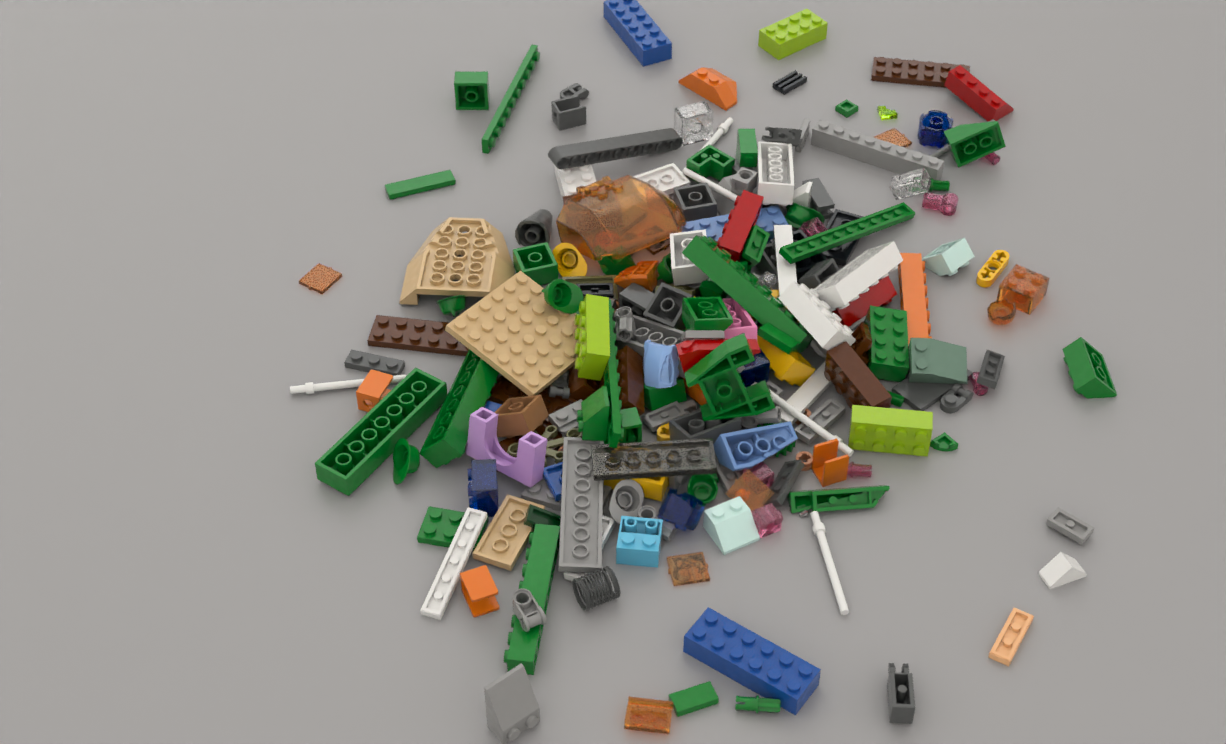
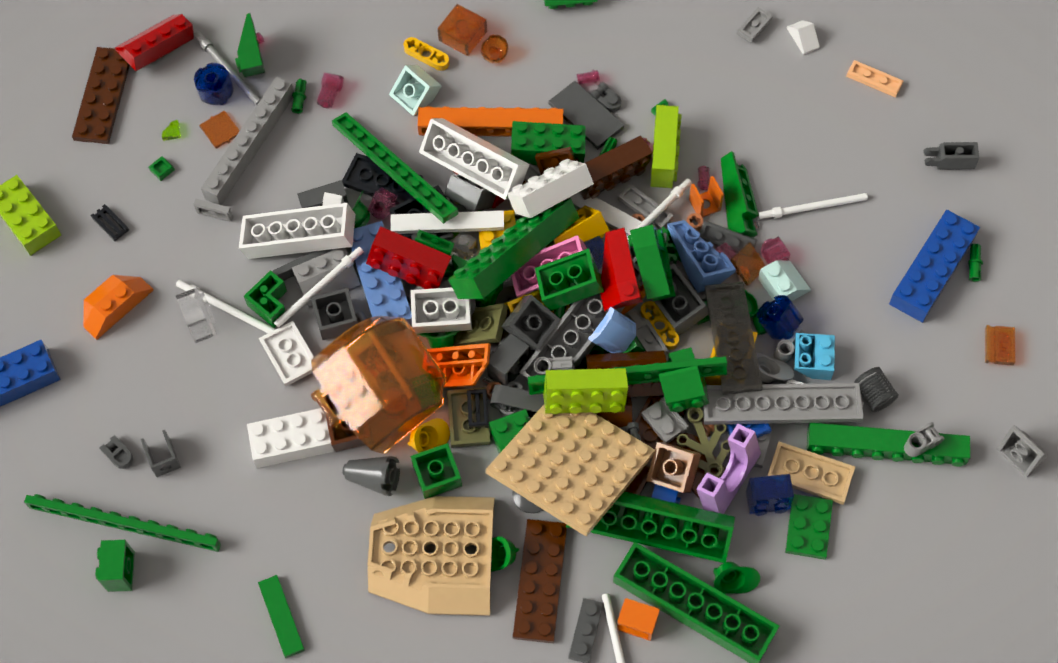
camera: 90 degrees left, 20 degrees up
white tile [420,507,488,620] -> none
orange piece [460,565,499,617] -> none
dark green tile [524,504,561,529] -> none
green piece [542,279,584,314] -> none
dark grey beam [548,128,683,169] -> none
clear orange piece [667,552,710,586] -> none
green tile [669,681,719,717] -> none
light grey tile [681,330,725,342] -> none
light grey brick [731,167,758,195] -> none
green slope [736,129,758,167] -> none
green tile [757,322,799,354] -> none
dark grey hinge [762,127,802,147] -> none
clear brick [890,168,931,200] -> none
sand green slope [908,338,968,384] -> none
dark grey tile [976,350,1005,389] -> none

